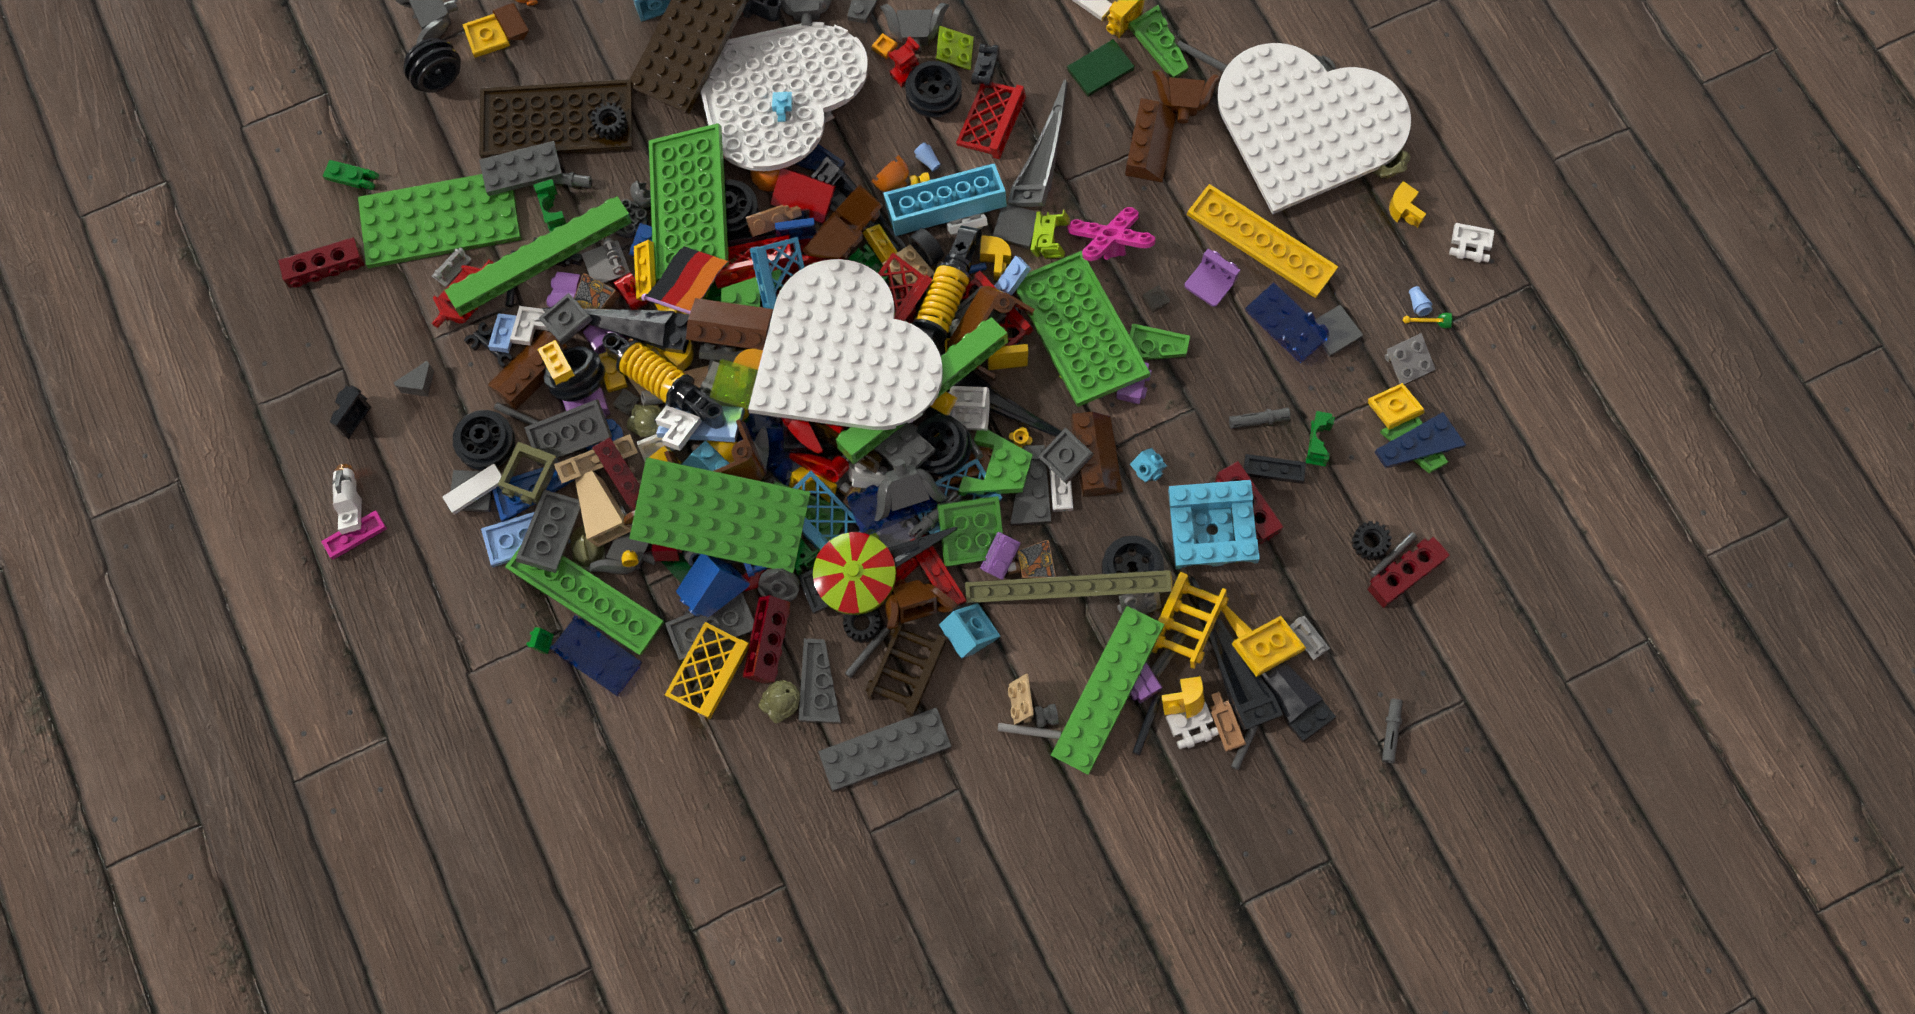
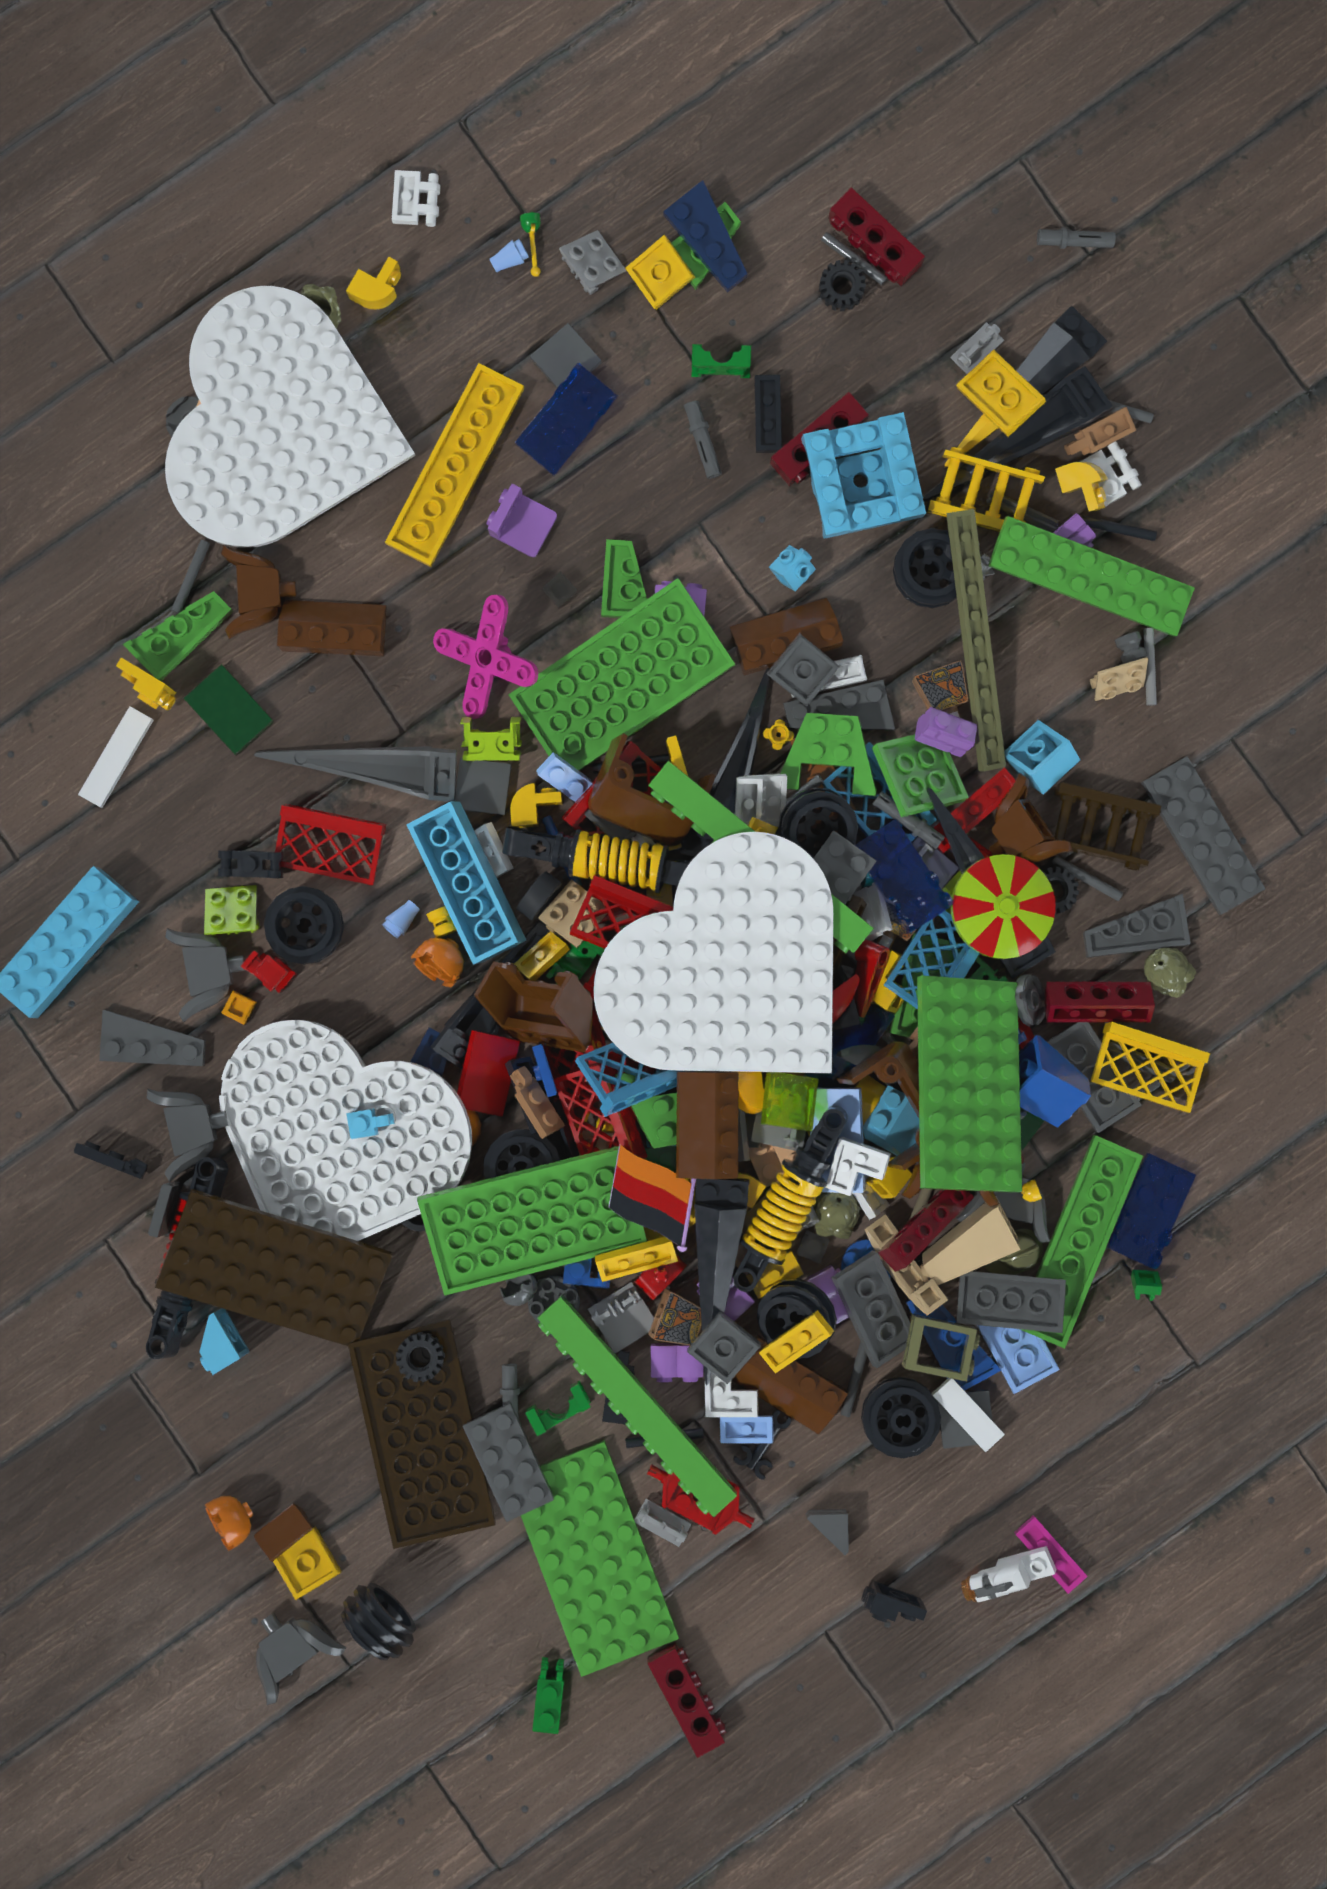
camera: 100 degrees left, 15 degrees up
dark grey torso [875,459,947,521] -> none

